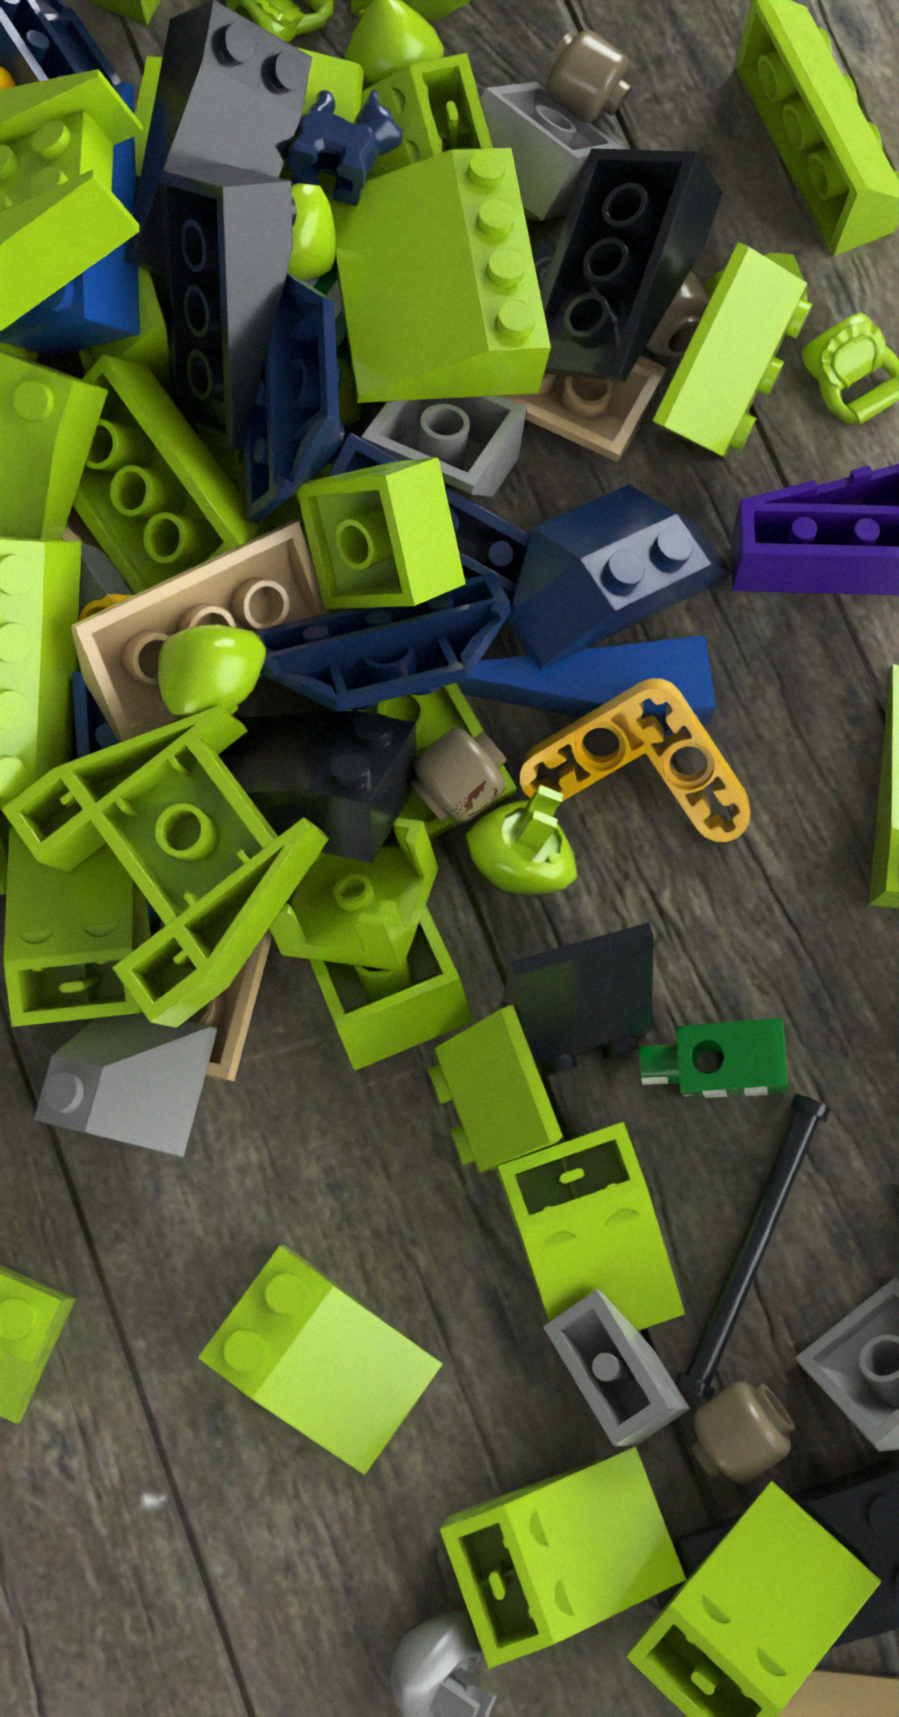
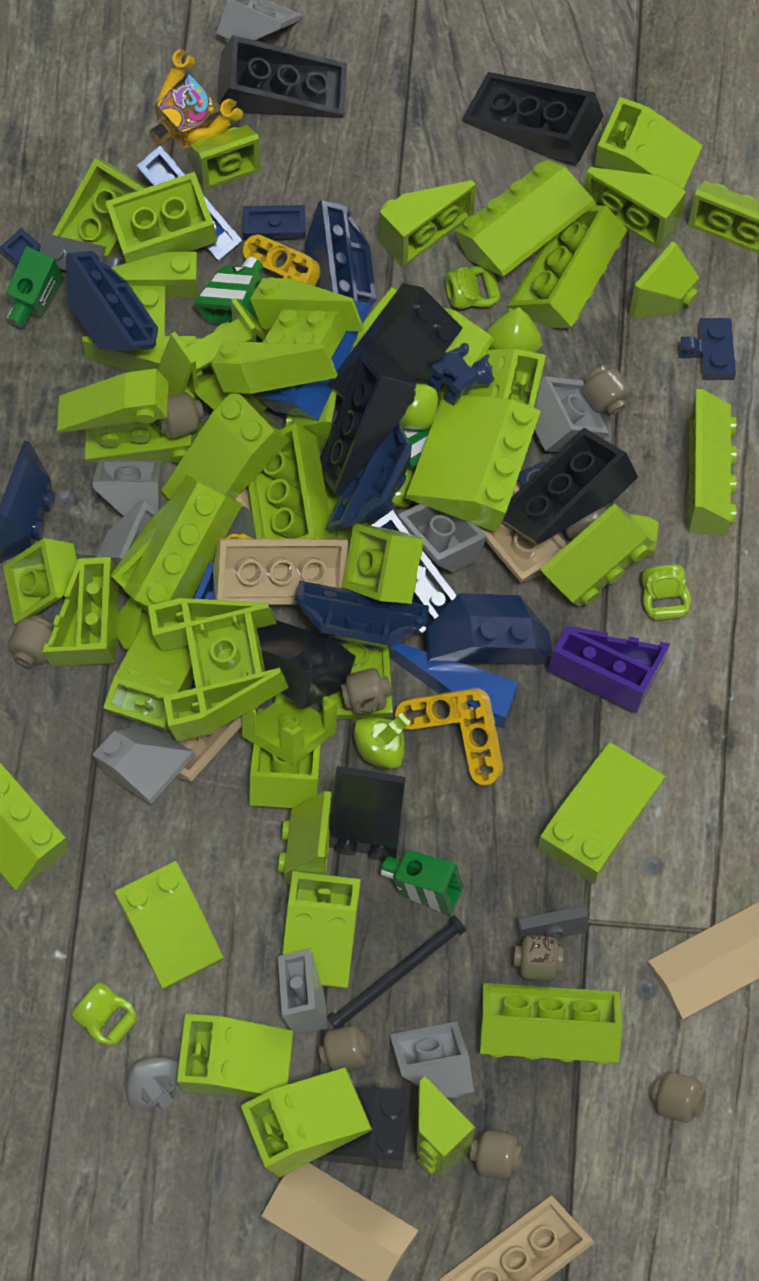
camera: 25 degrees right, 10 degrees down
lime piece [158,624,266,718] -> none
none -> lime piece [72,982,137,1046]

